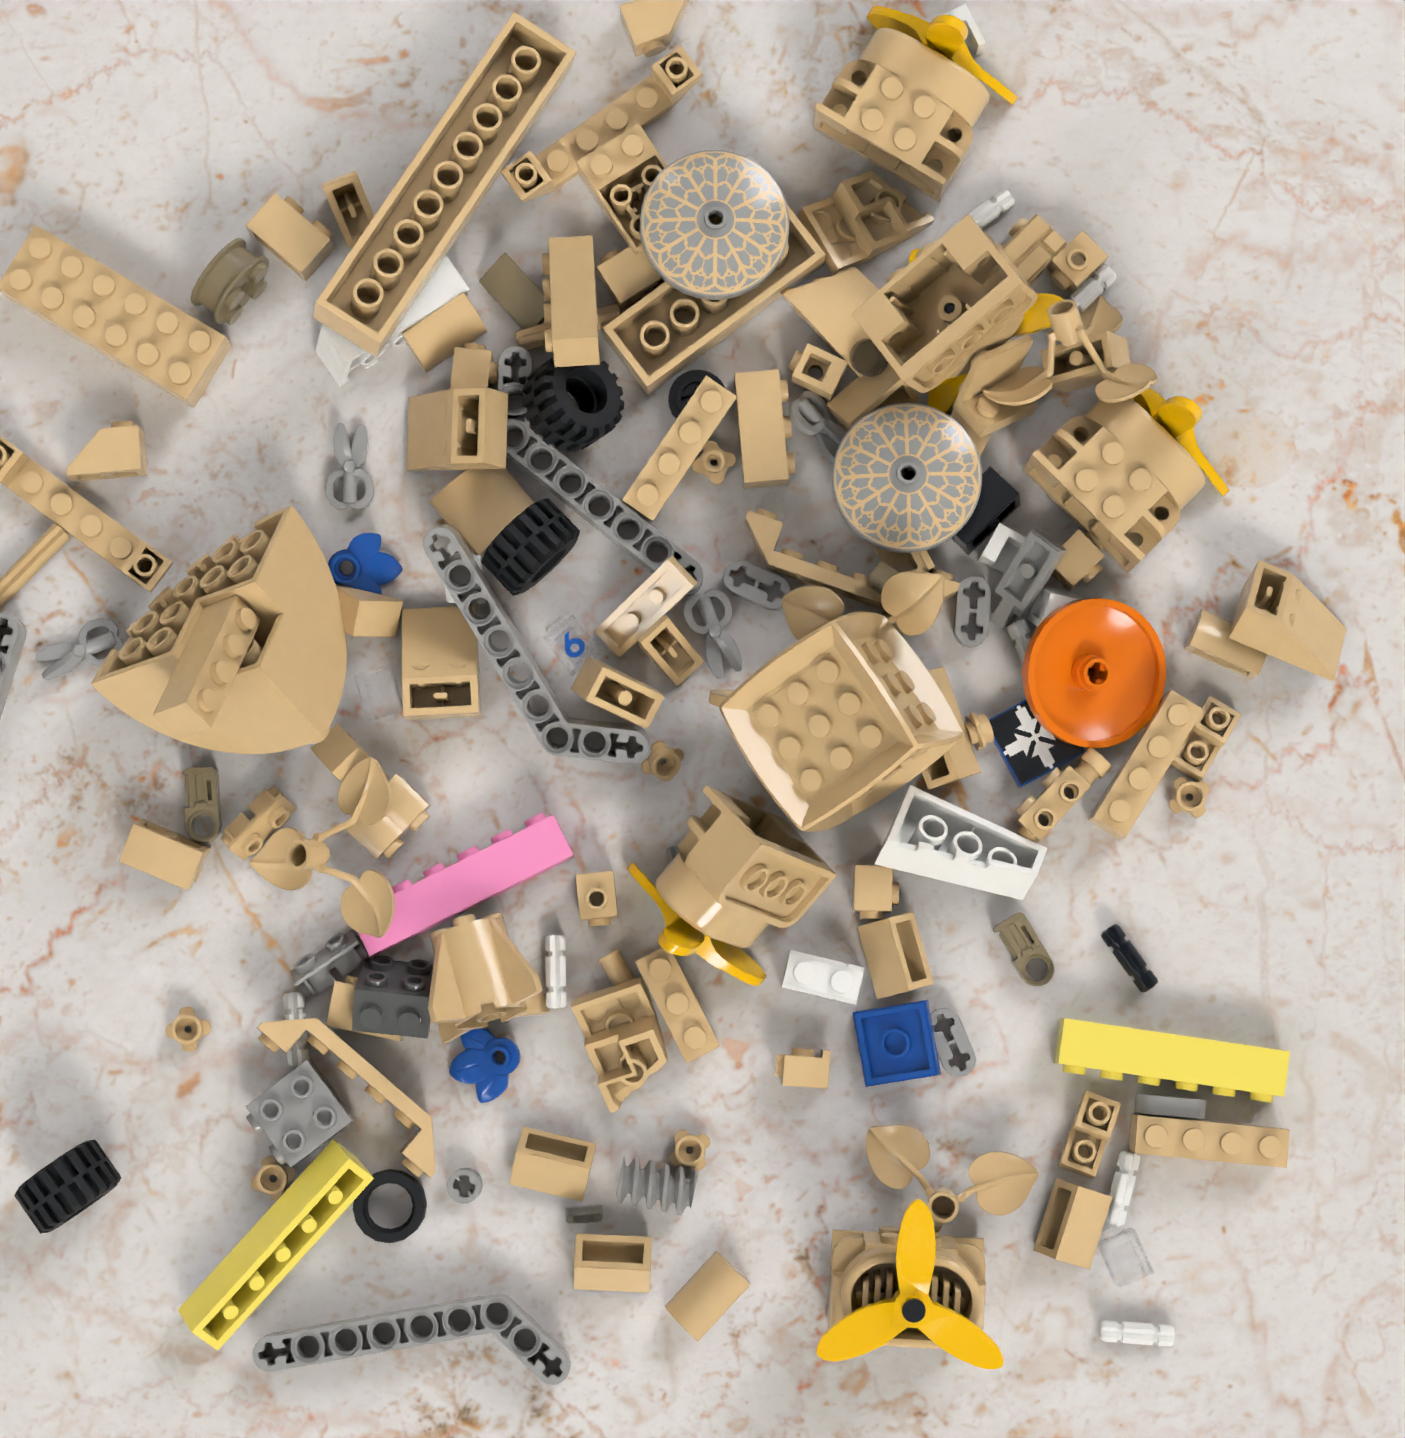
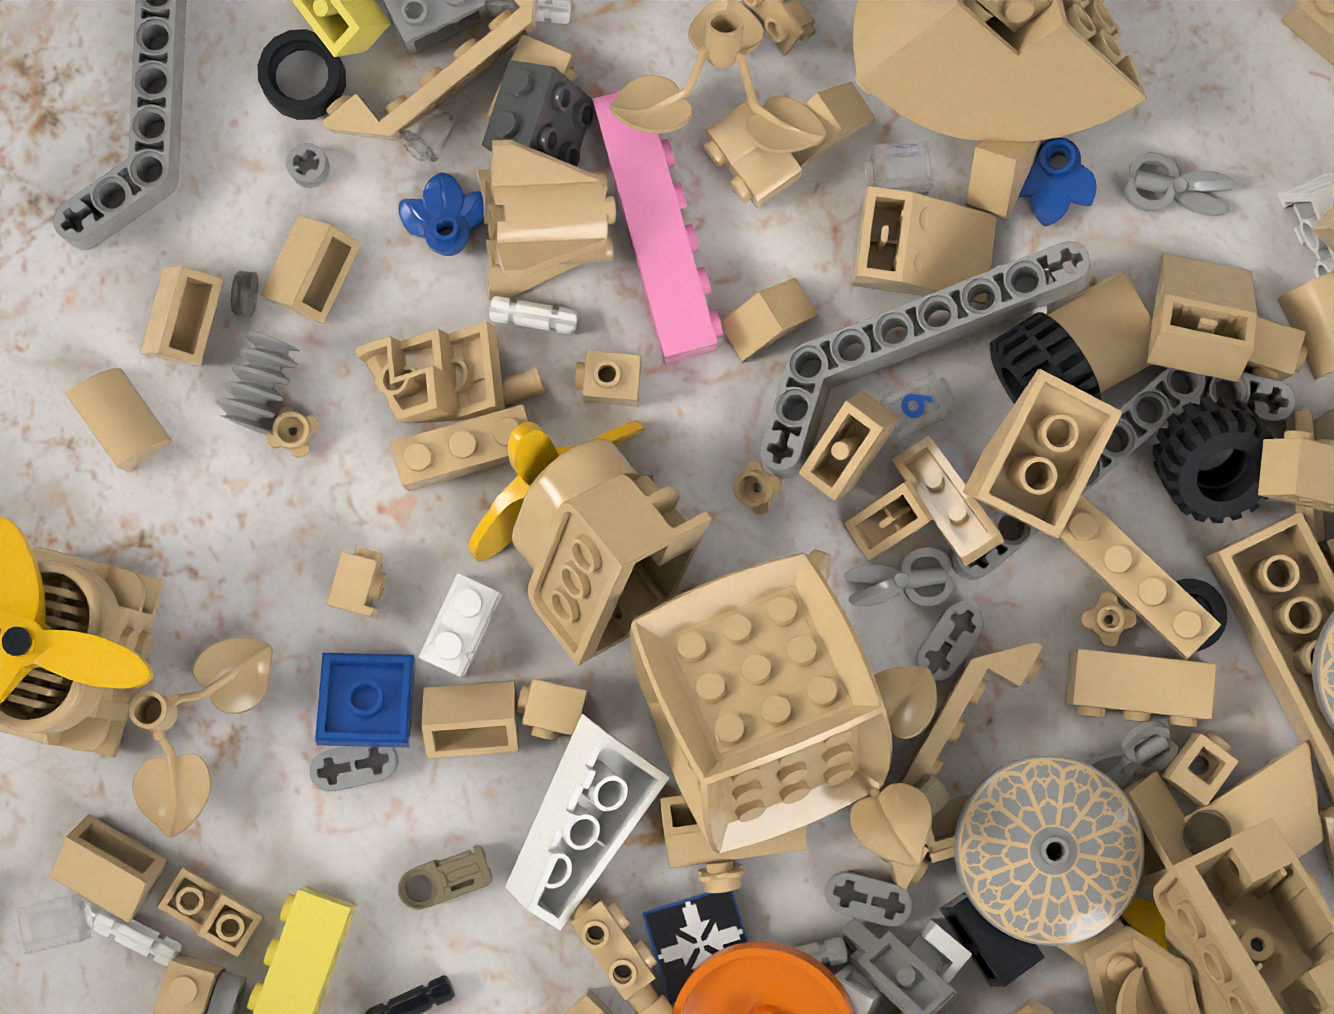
camera: 105 degrees right, 0 degrees up
light grey hinge [290,929,369,998] -> none
none -> clear cone [403,89,474,162]
none -> tan slope [721,278,819,362]
none -> tan slope [963,369,1123,539]

